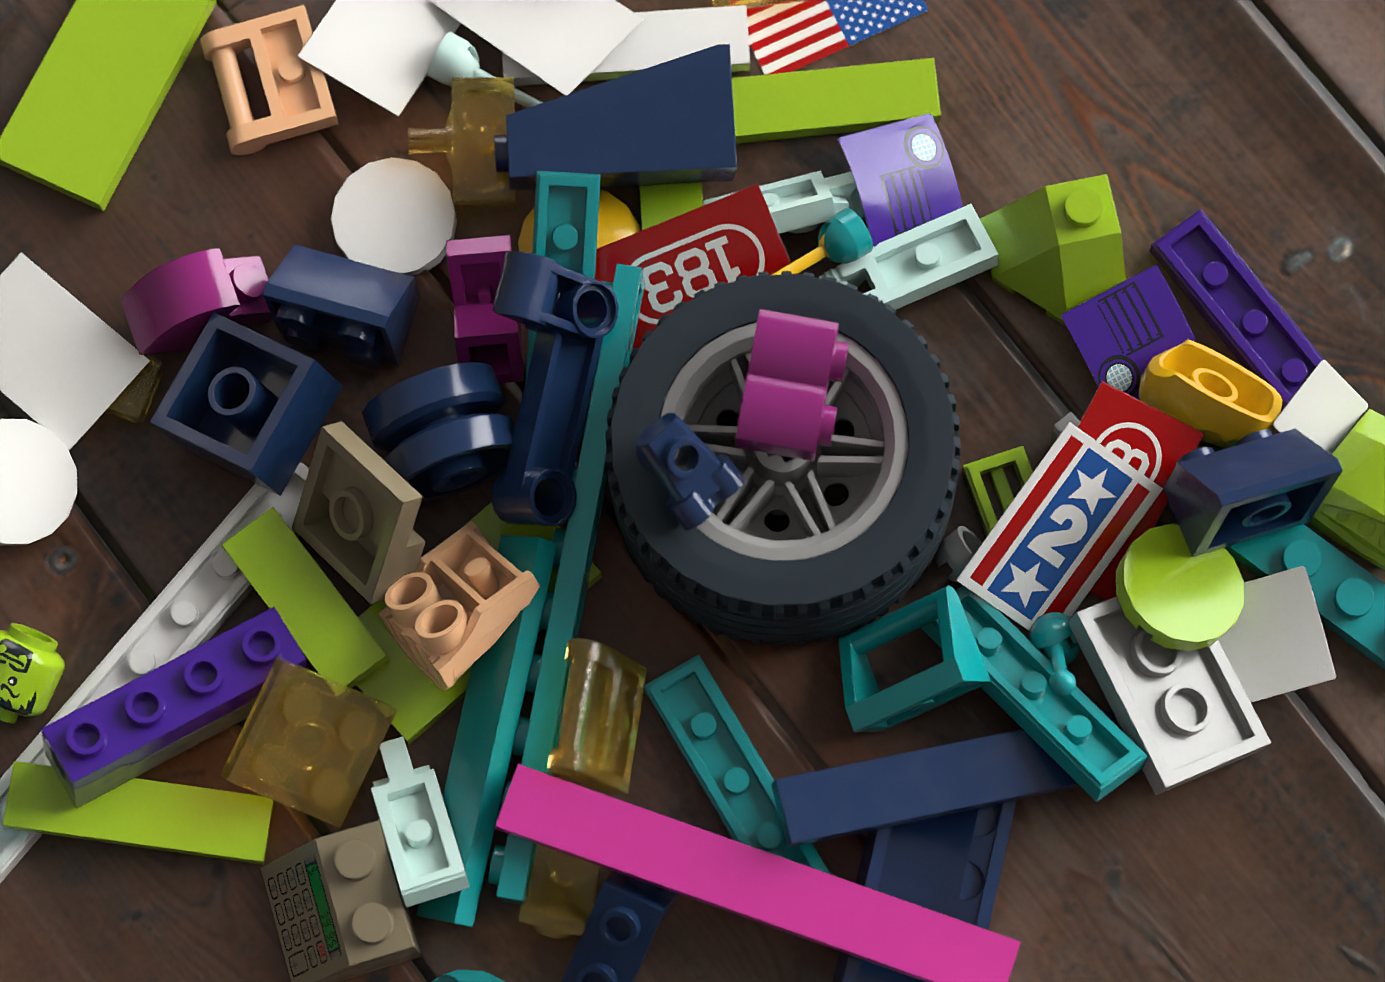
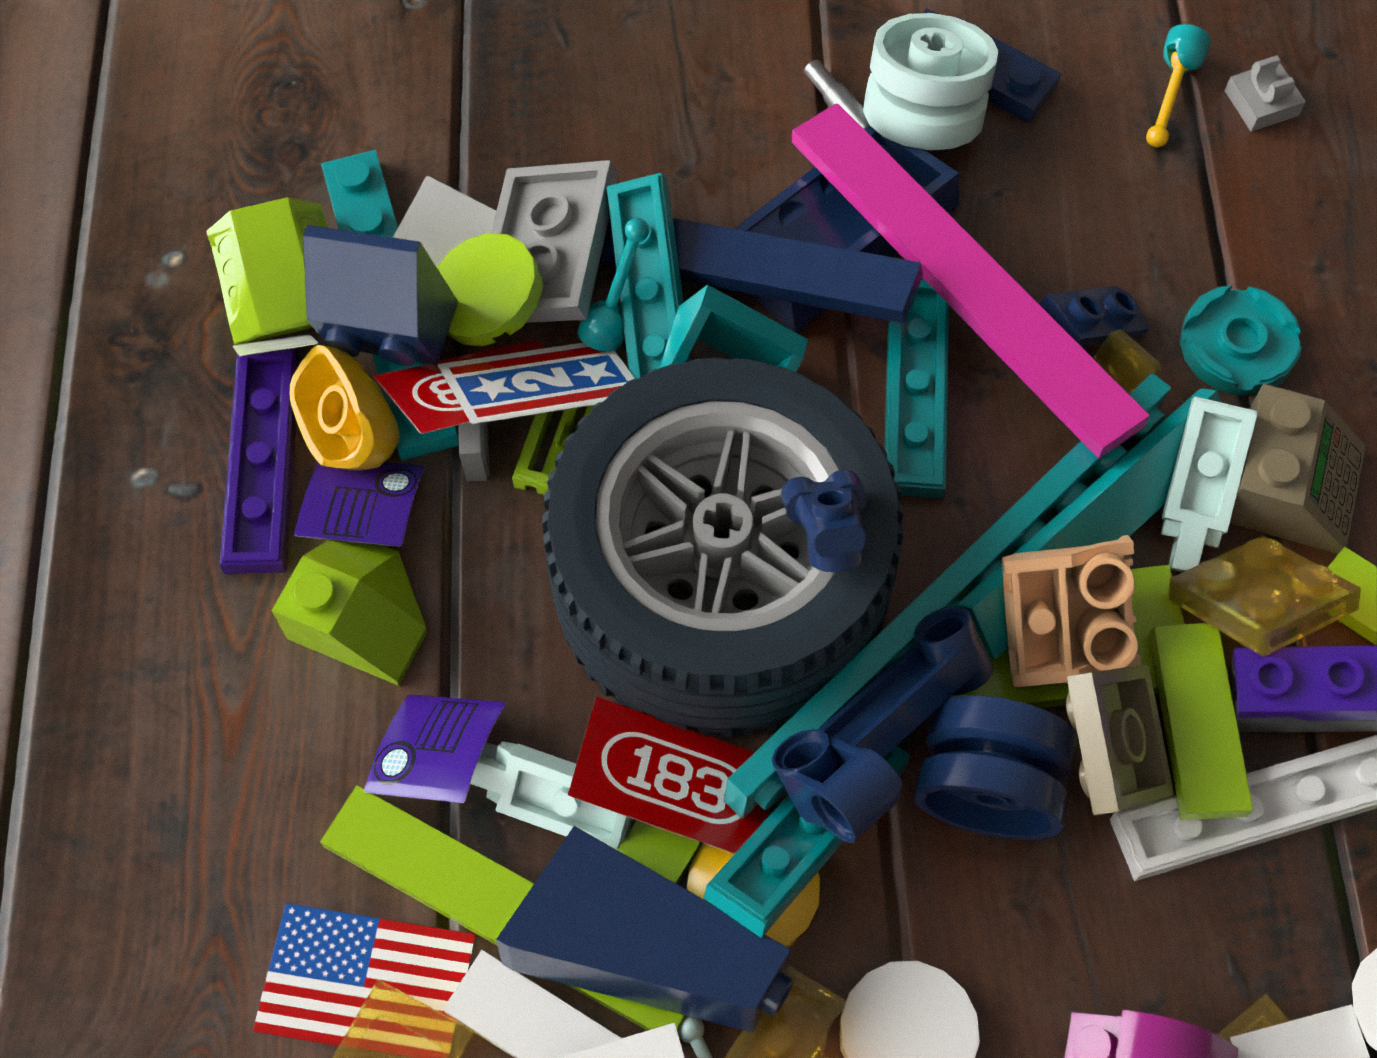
camera: 150 degrees left, 10 degrees down
dark blue brick [150,312,343,496] -> none
dark blue slope [262,244,421,367] -> none
magenta brick [446,235,524,383] -> none
clear yellow plate [547,639,647,794] -> none
magenta brick [736,309,849,461] -> none
teal hinge [772,208,873,275] -> none
light aqua hinge [819,204,998,310] -> none

